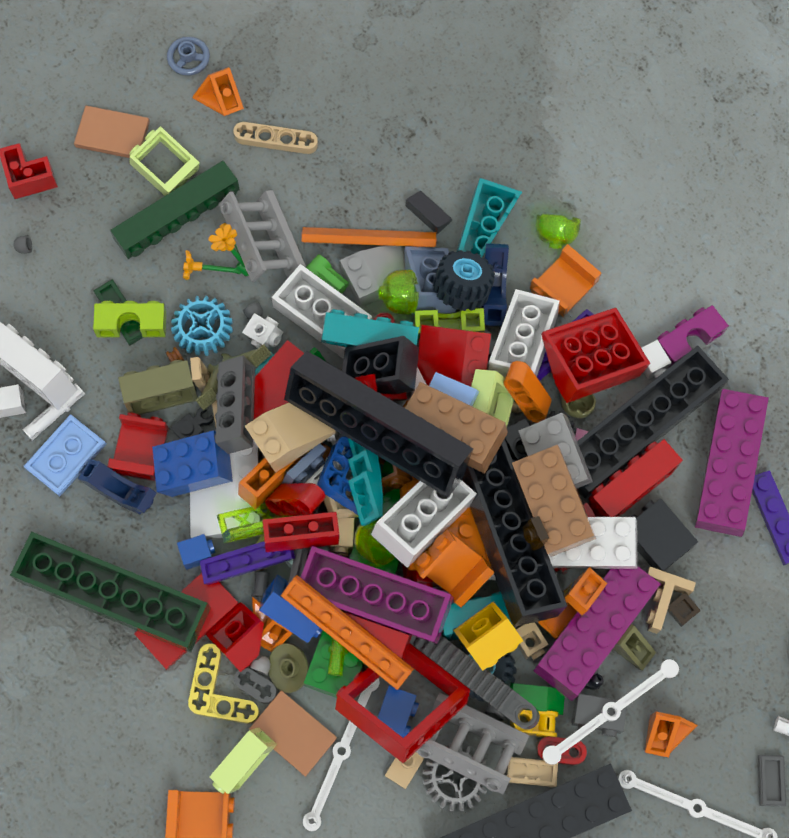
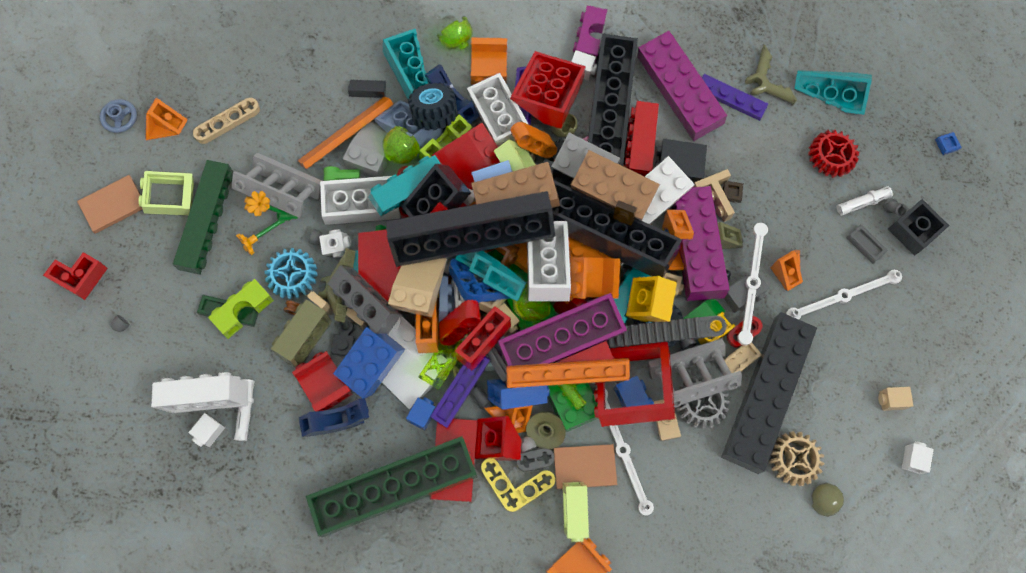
camera: 45 degrees left, 0 degrees up
light blue tile [23,414,106,497] -> none

